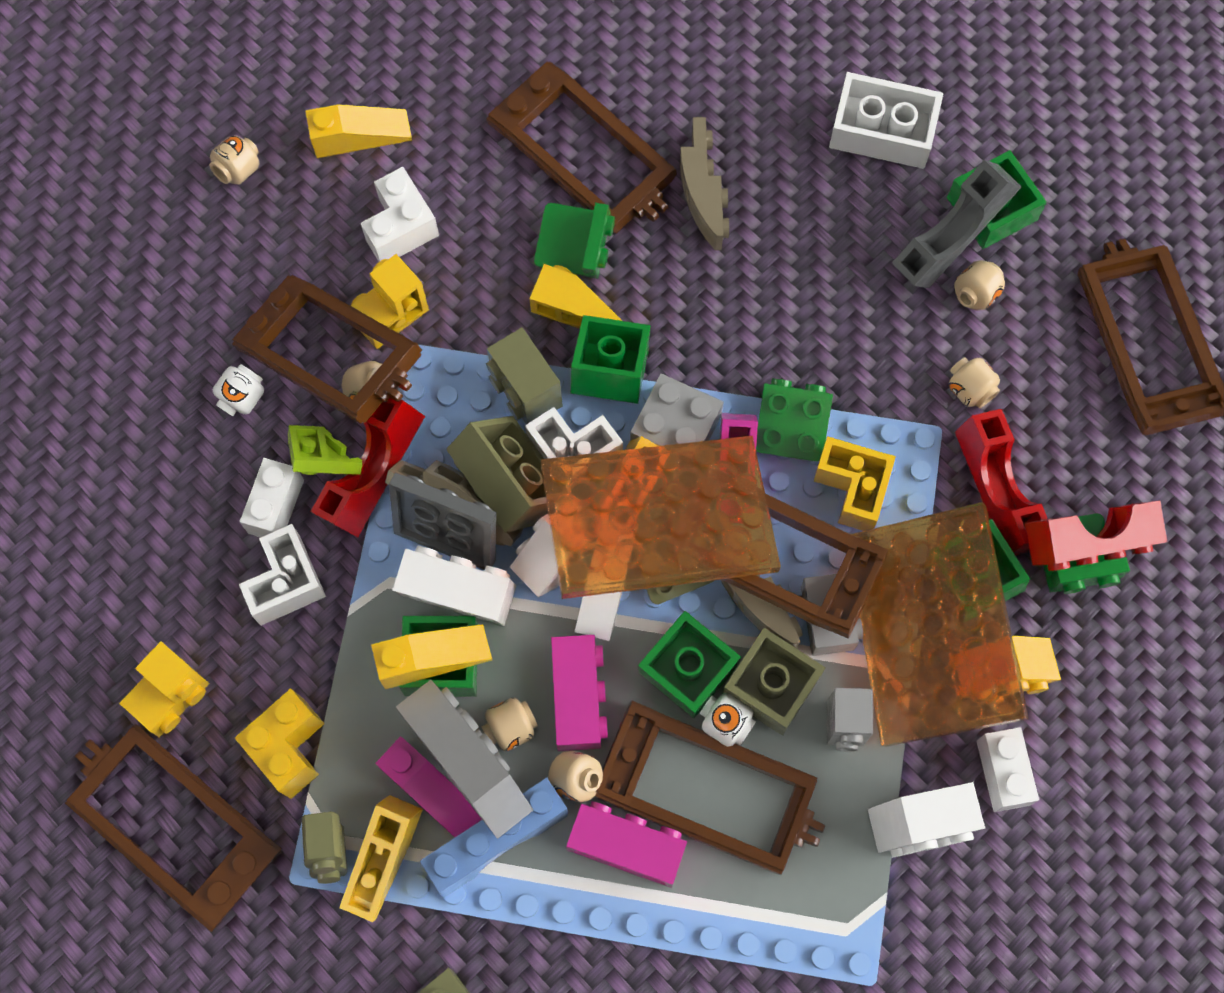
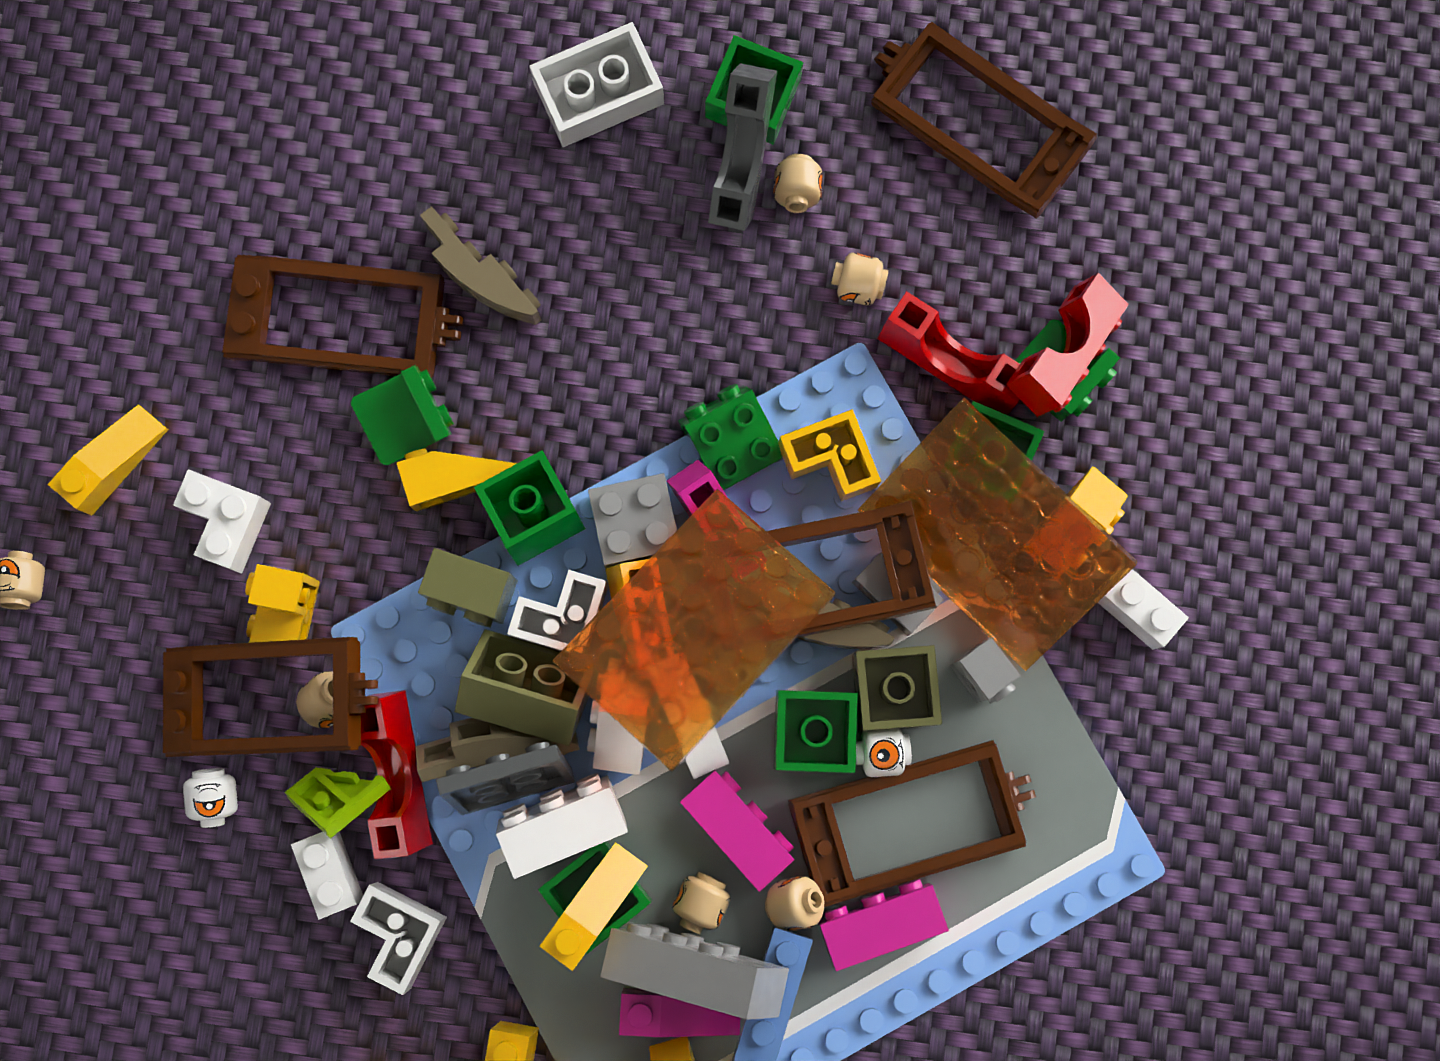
camera: 45 degrees left, 10 degrees up
white brick [868,782,985,858] -> none

